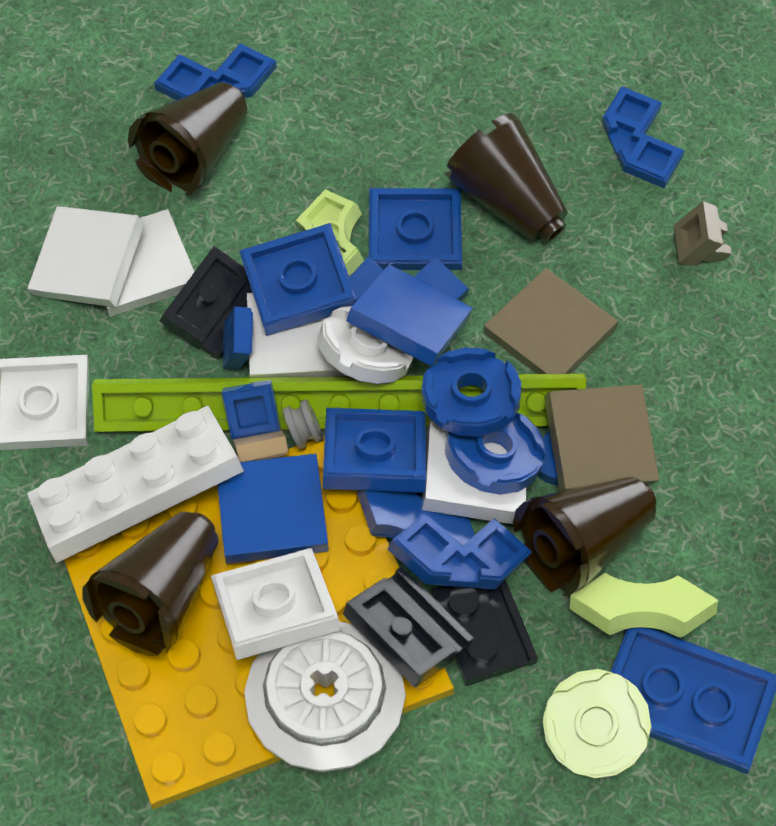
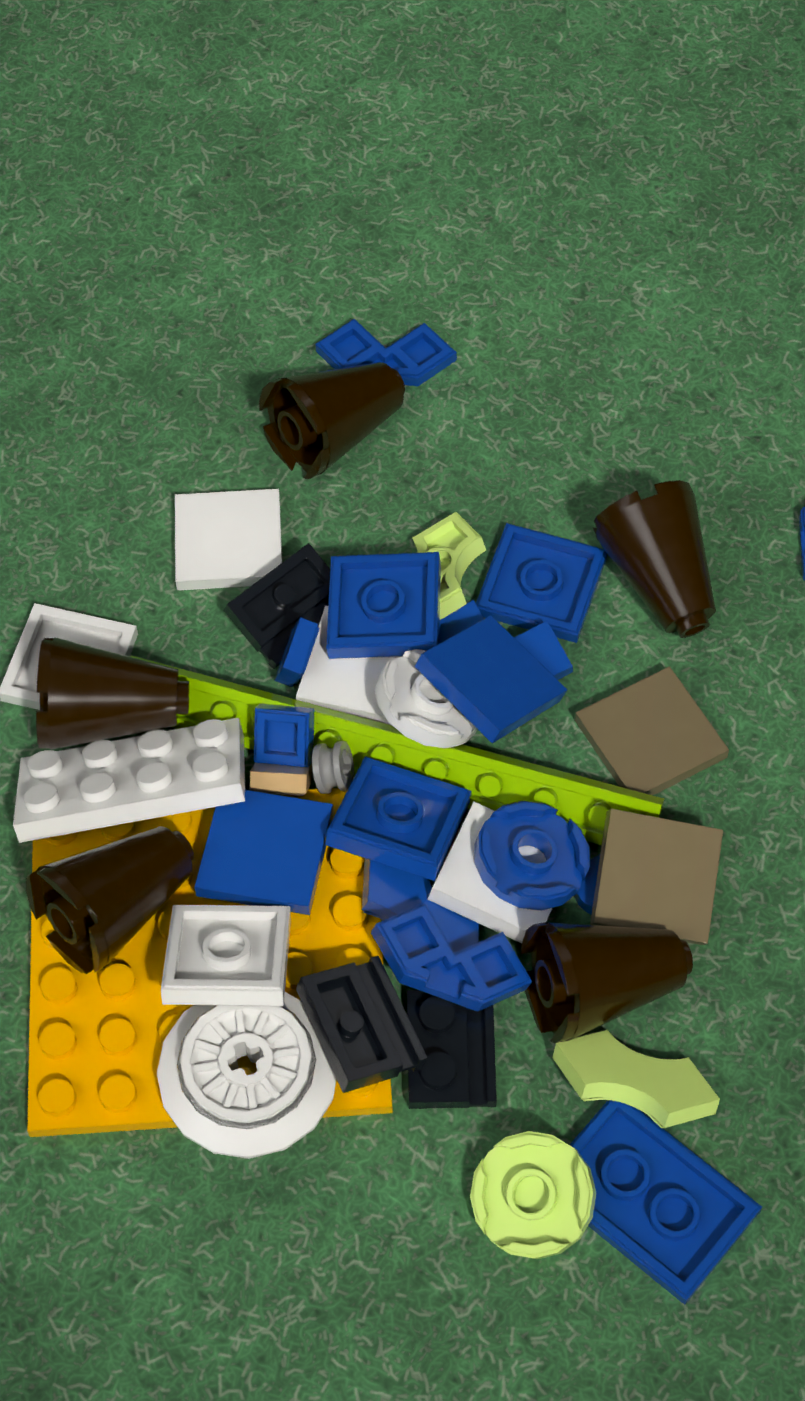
camera: 20 degrees right, 0 degrees up
white tile [27,206,145,307] -> none
blue tile [422,347,521,437] -> none
none -> dark brown cone [36,637,190,750]

